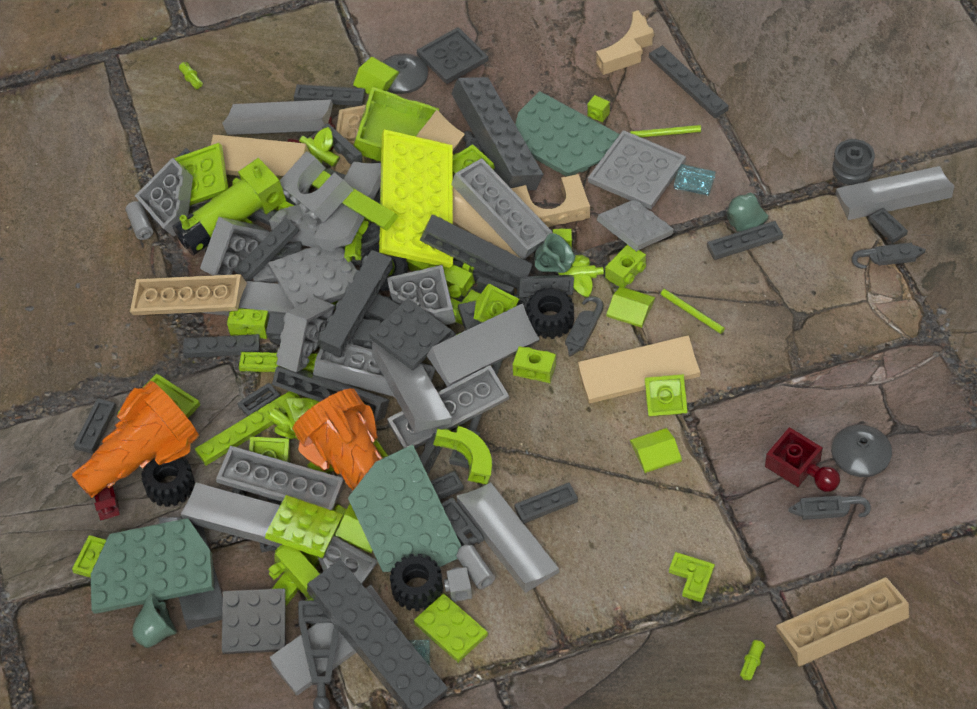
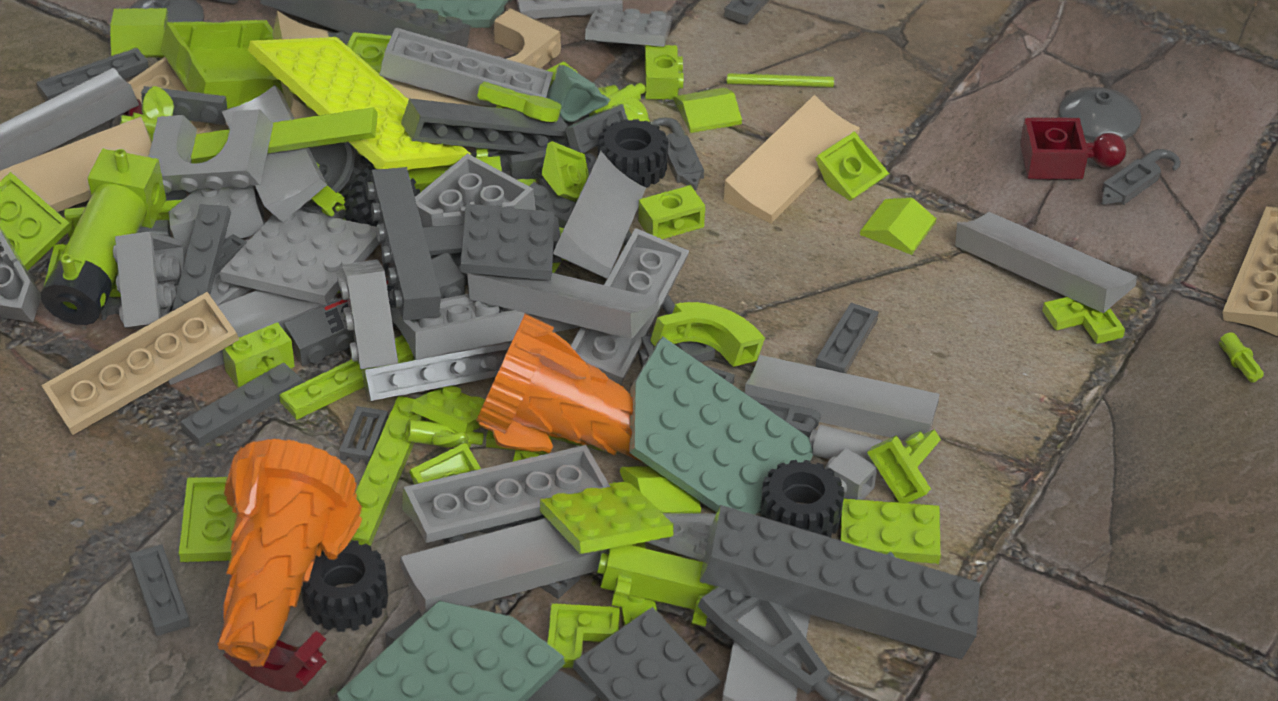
camera: 45 degrees left, 10 degrees down
none -> lime piece [477,81,562,122]
none -> lime plate [547,603,620,668]
none -> lime bracket [867,429,941,503]
none -> light grey arch [955,212,1137,313]

